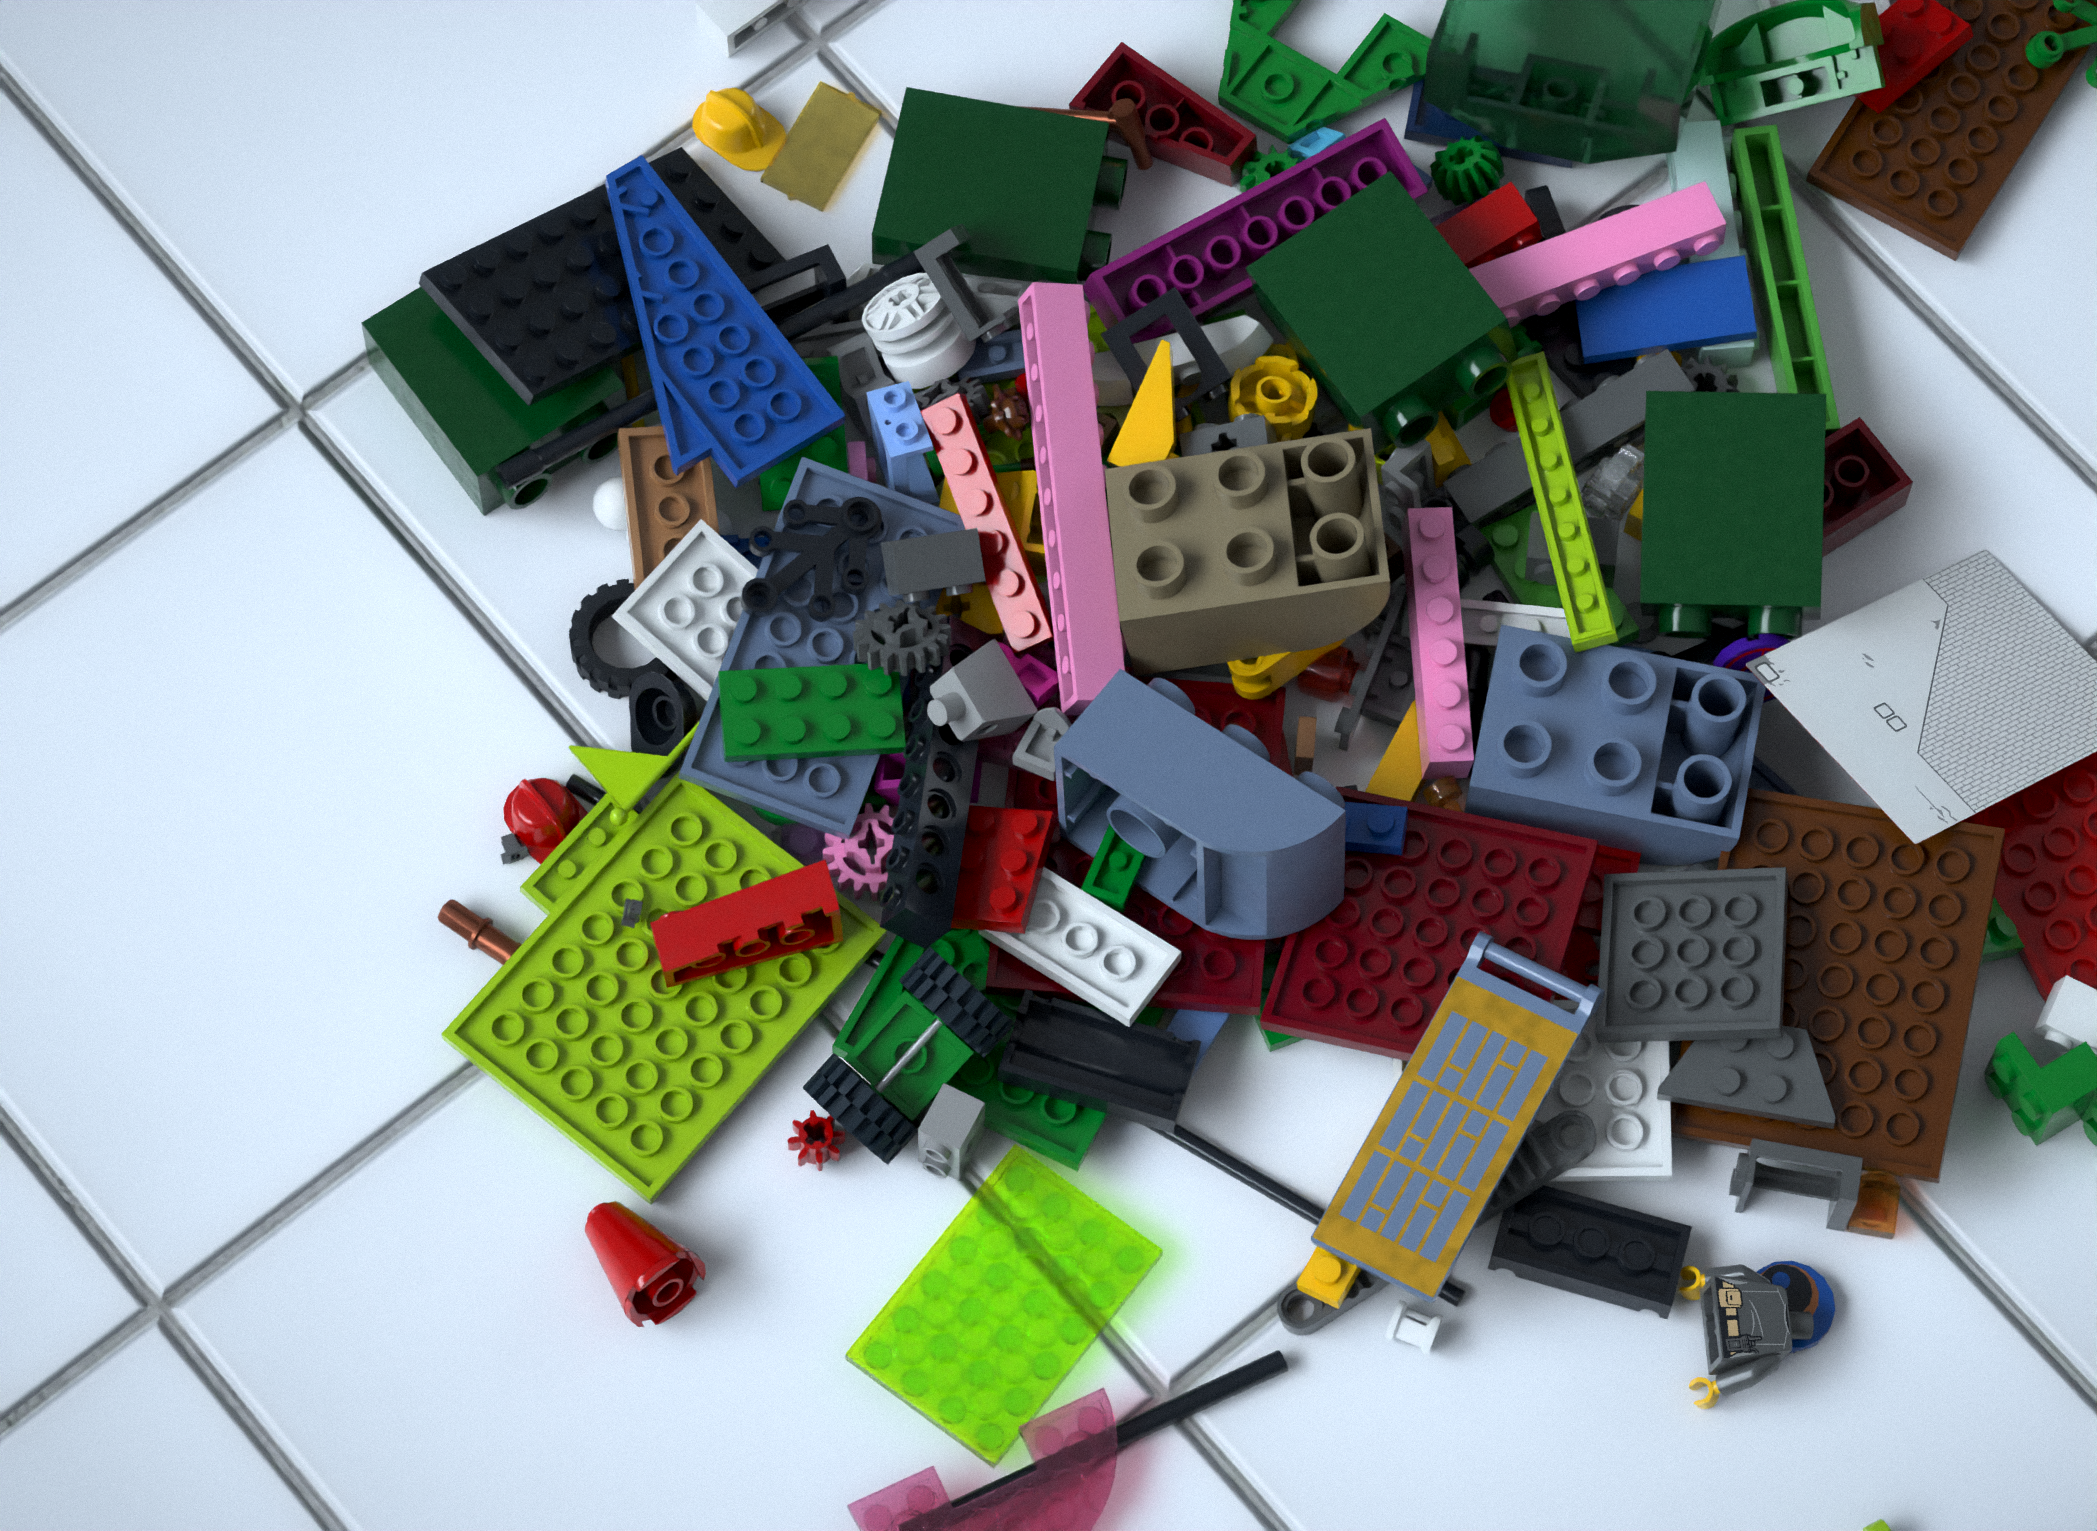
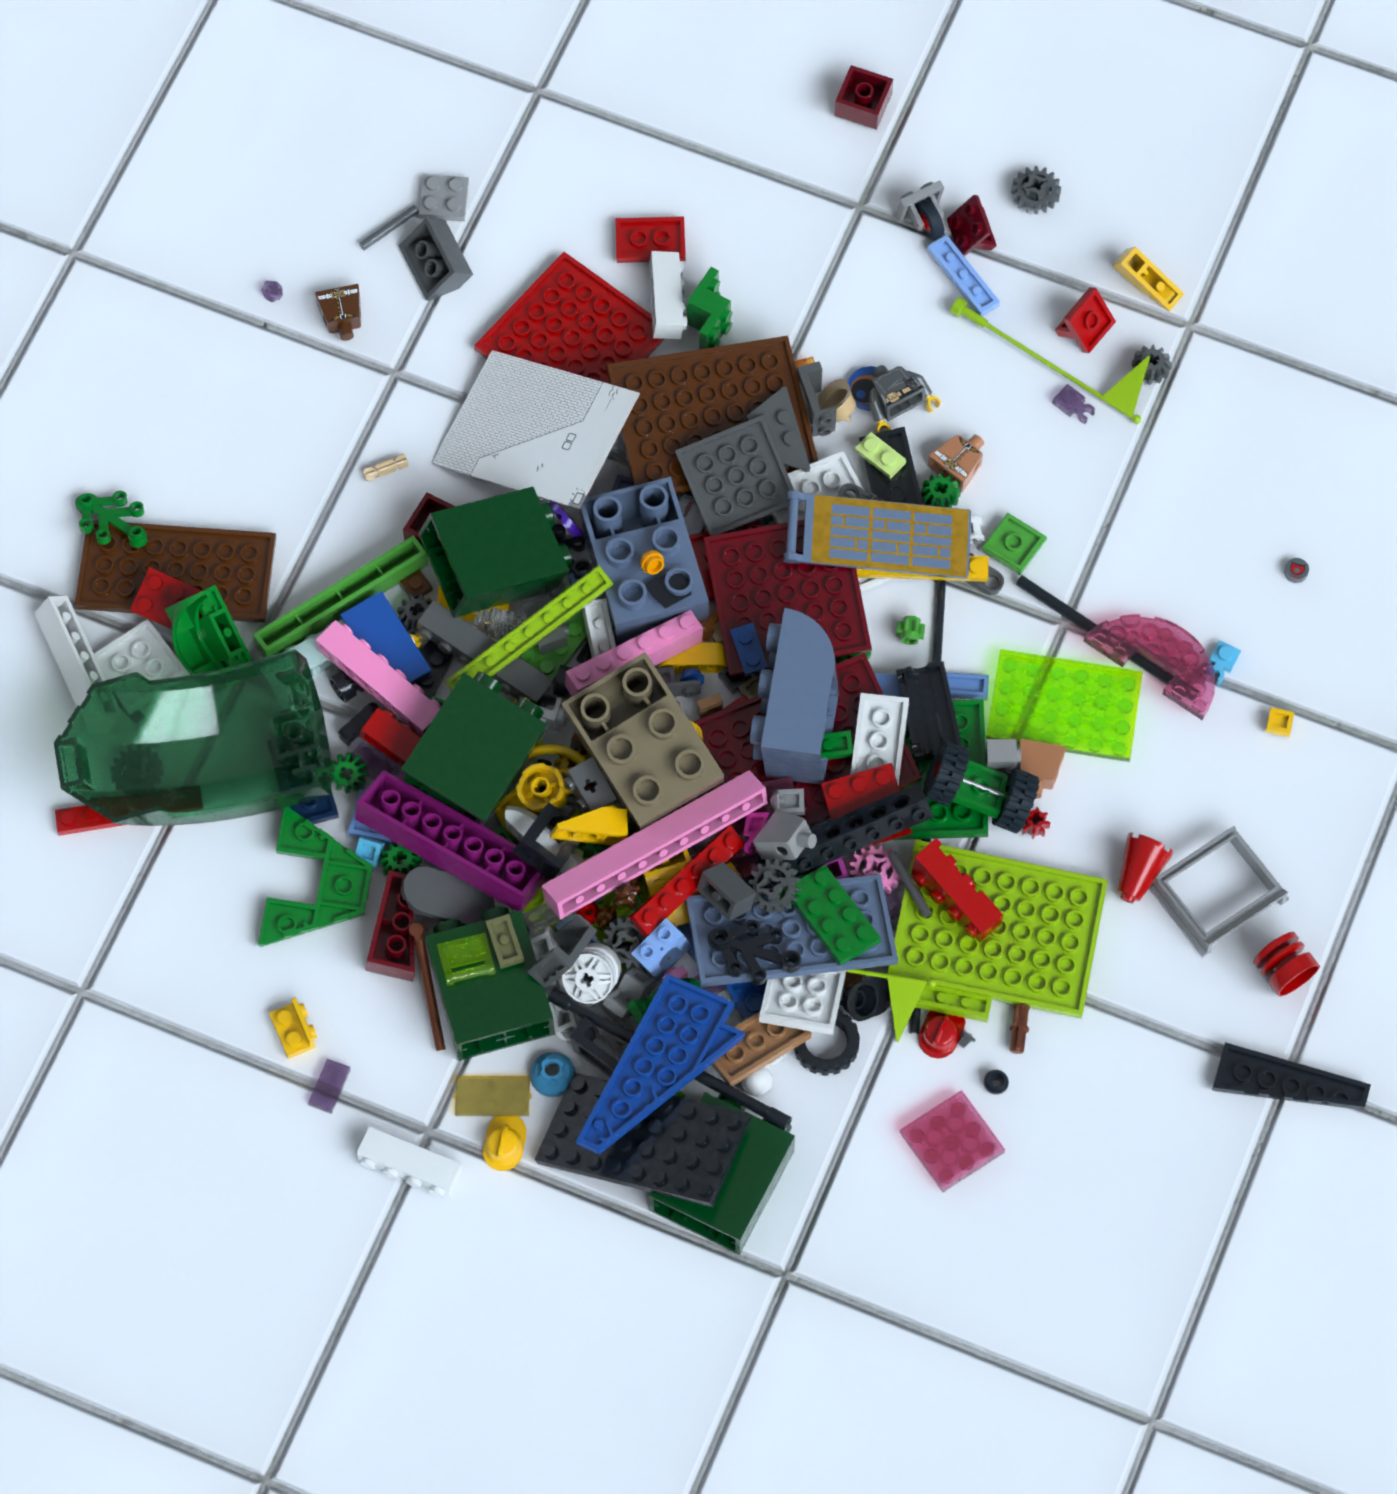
camera: 115 degrees left, 0 degrees up
dark grey piece [621,899,643,928] -> none
none -> tan axle [362,454,408,481]
none -> dark grey tile [400,867,495,926]
none -> clear neon green plate [437,933,496,986]
none -> olive plate [485,914,524,969]
none -> dark azure piece [530,1052,575,1097]
none -> light orange plate [640,550,664,575]
none -> black sticker [645,573,692,609]
none -> blue plate [680,668,704,687]
none -> tan piece [818,379,856,422]
none -> yellowish green plate [855,432,906,479]
none -> dark grey piece [888,851,932,918]
none -> bright green gear [896,616,925,645]
none -> clear pink plate [900,1090,1005,1193]
none -> green gear [920,473,961,508]
none -> nougat torso [928,434,984,492]
none -> medium blue tile [946,672,989,701]
none -> bright green plate [981,513,1047,575]
none -> black plate [984,1070,1009,1095]
none -> nougat torso [1019,739,1066,799]
none -> light grey piece [1149,826,1289,958]
none -> black wing [1212,1042,1371,1110]
none -> red wheel [1253,931,1320,997]

